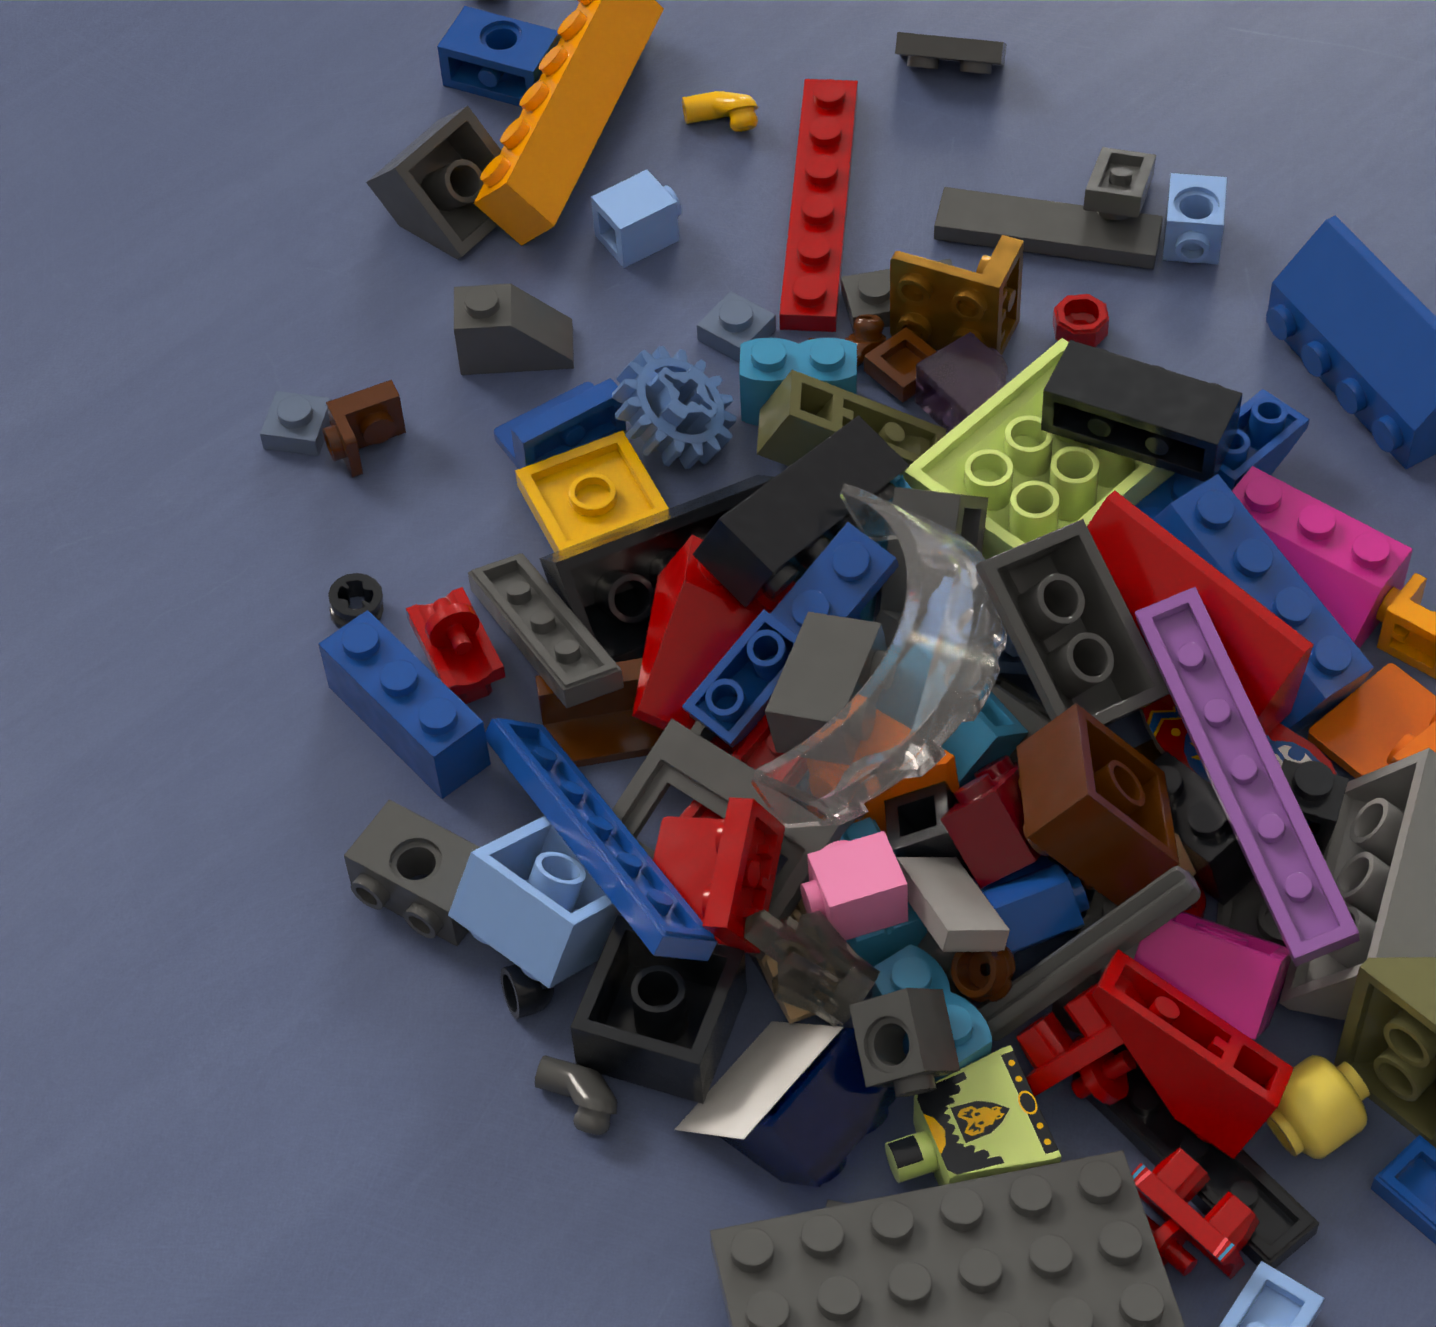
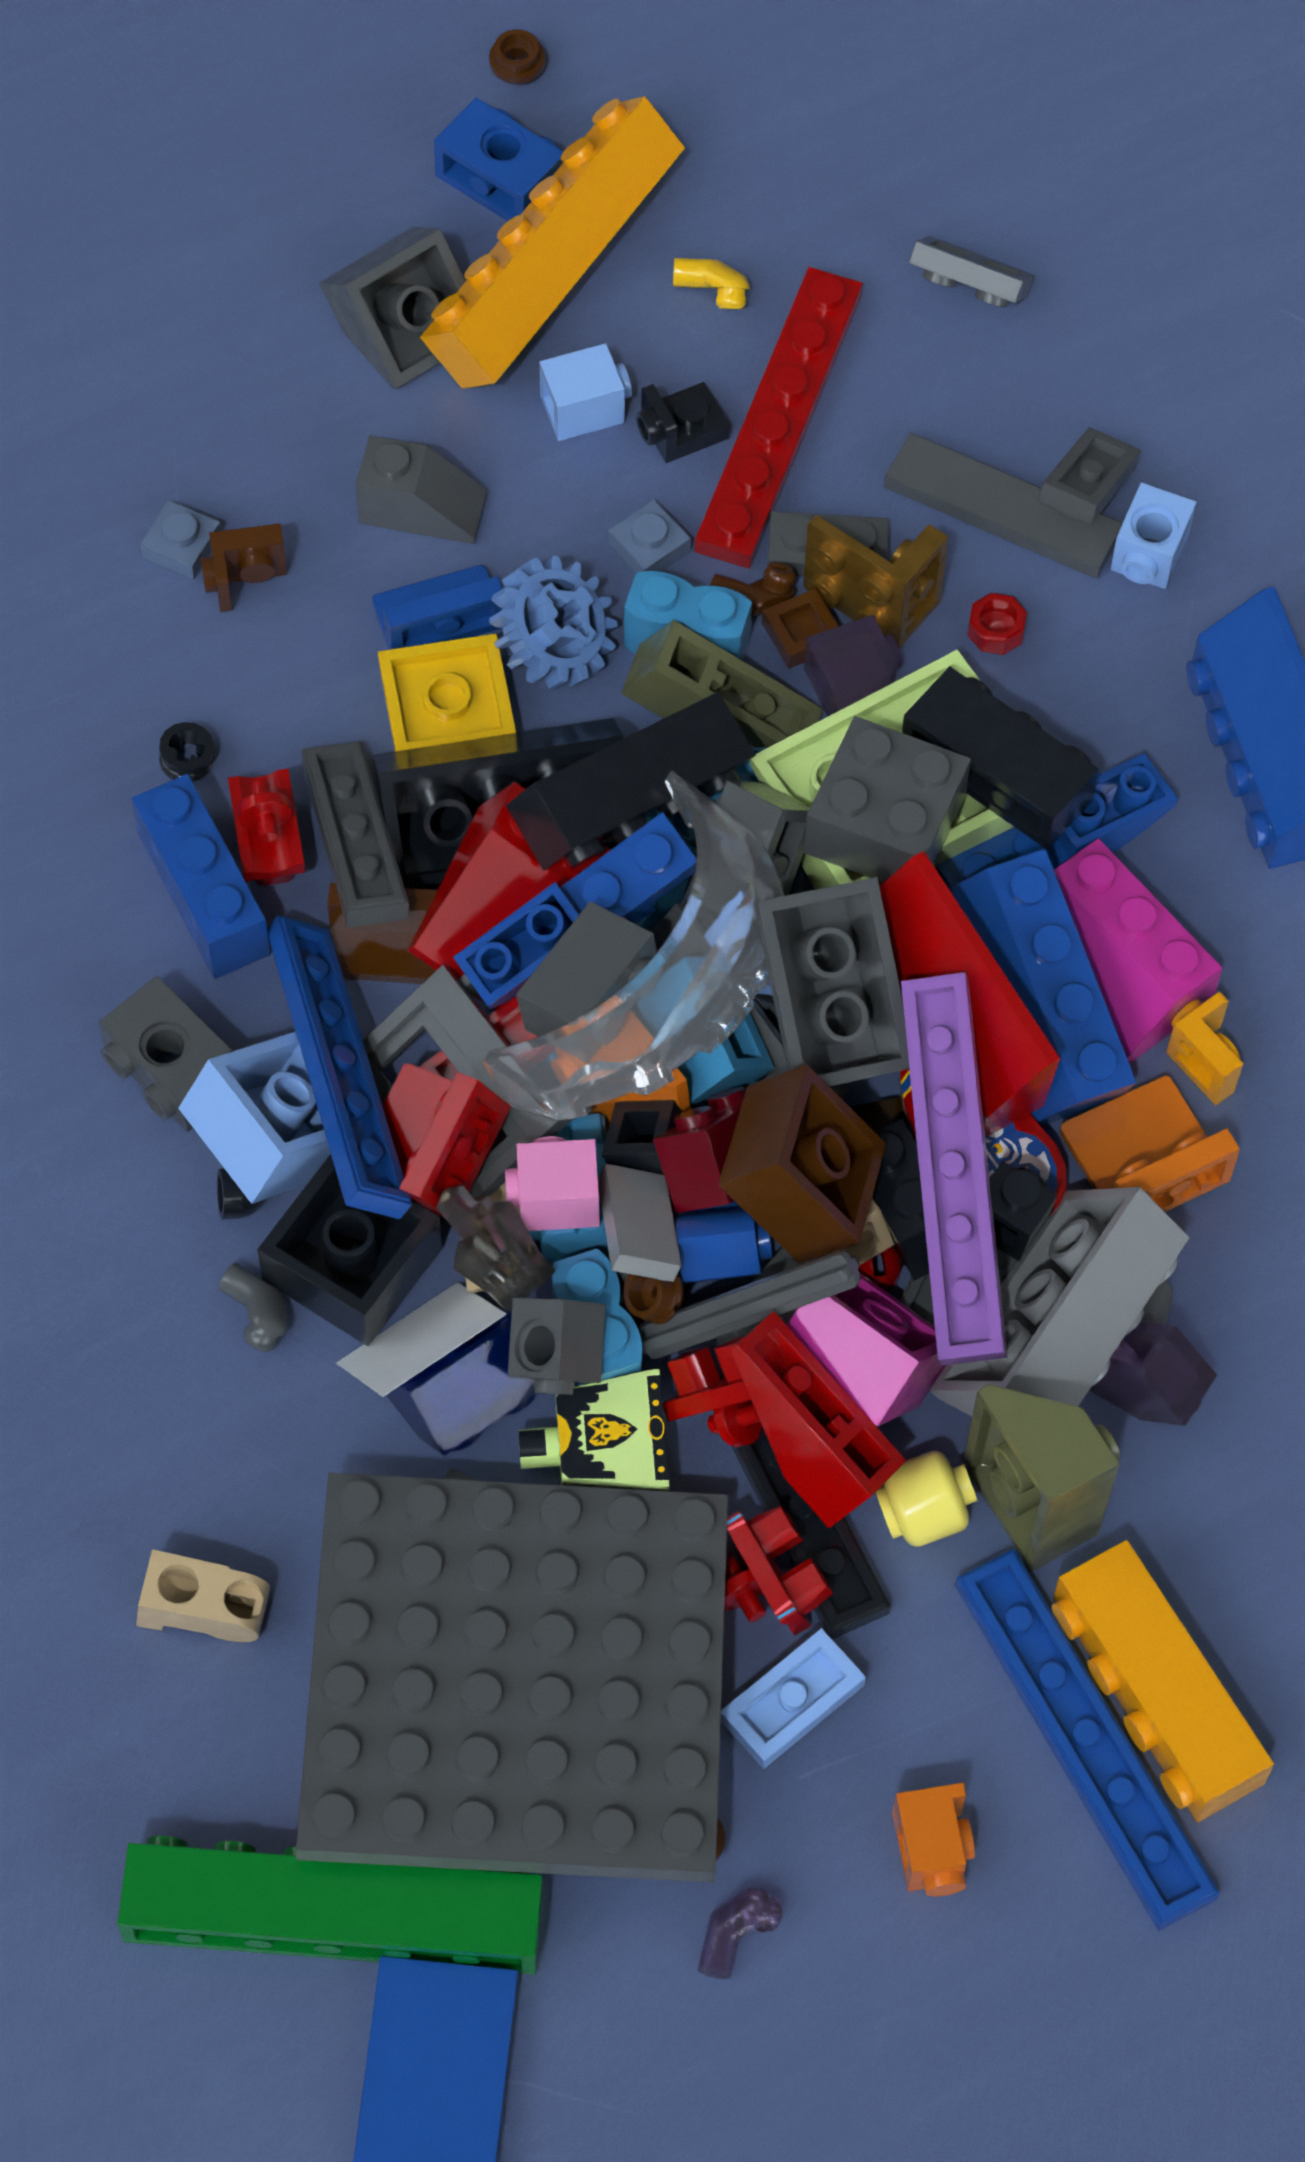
camera: 10 degrees right, 10 degrees up
none -> black bracket [636,382,730,463]
none -> dark grey brick [804,716,971,883]

